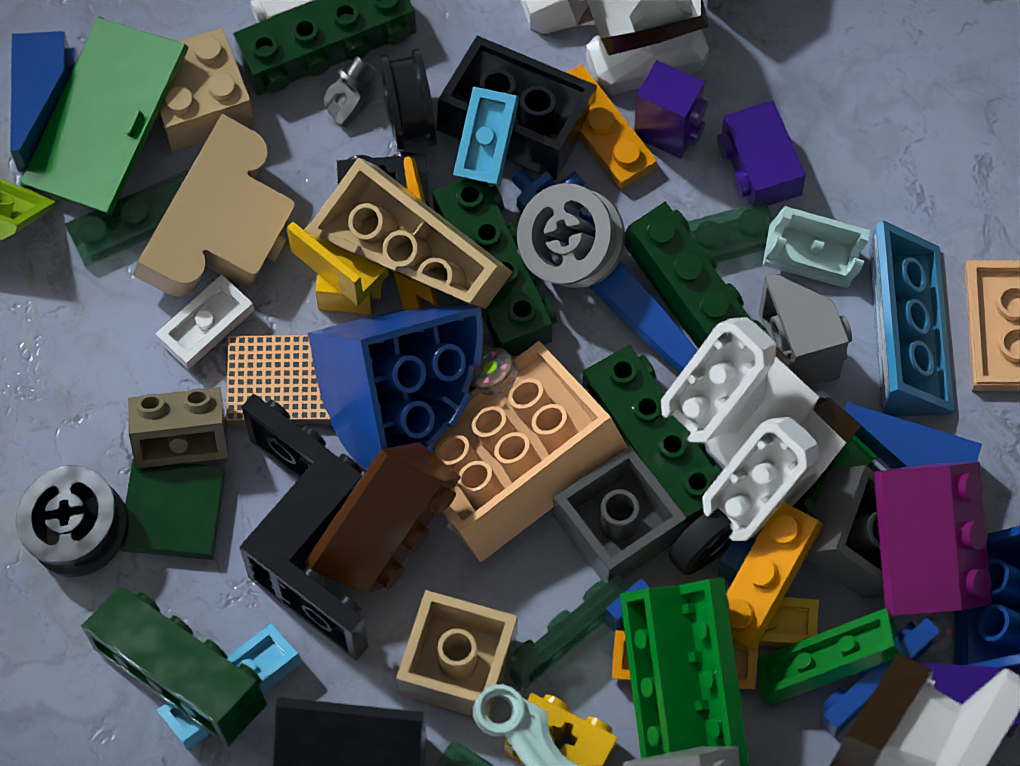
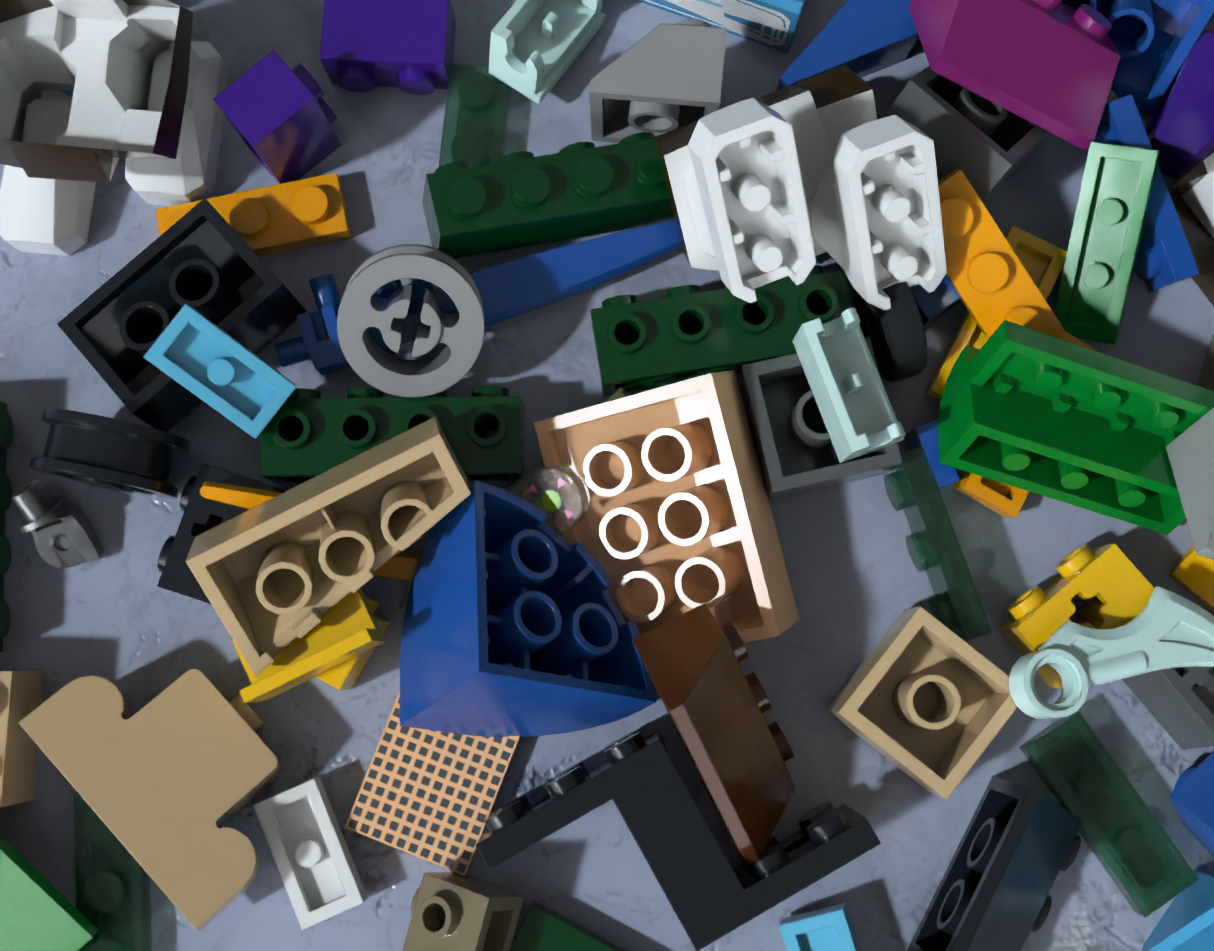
camera: 65 degrees left, 15 degrees up
none -> light aqua hinge [792,308,906,463]

